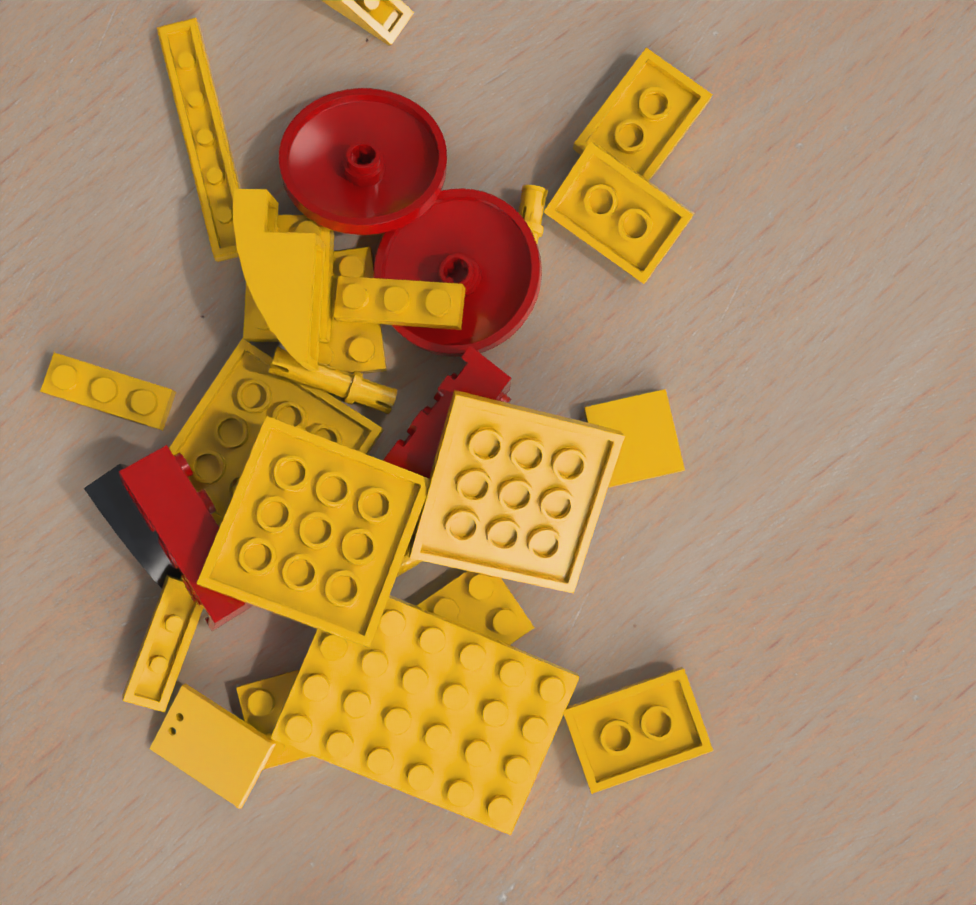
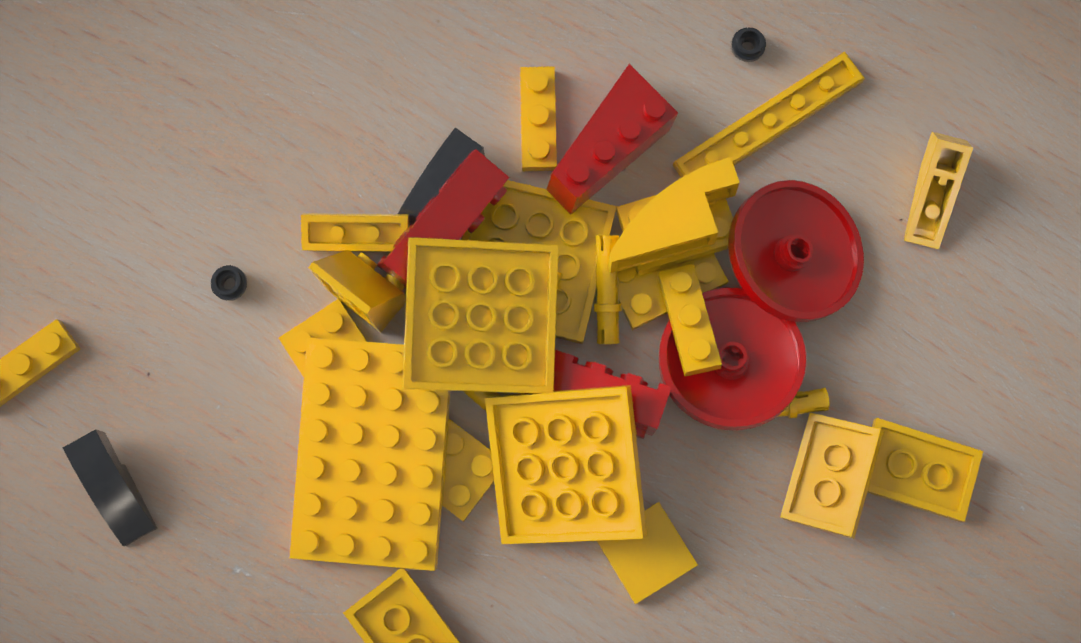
camera: 75 degrees right, 5 degrees down
yellow container [149,683,277,809] -> none
none -> black plate [211,265,247,301]
none -> yellow slope [308,250,406,333]
none -> red wedge [546,63,678,215]
none -> black plate [731,27,766,62]

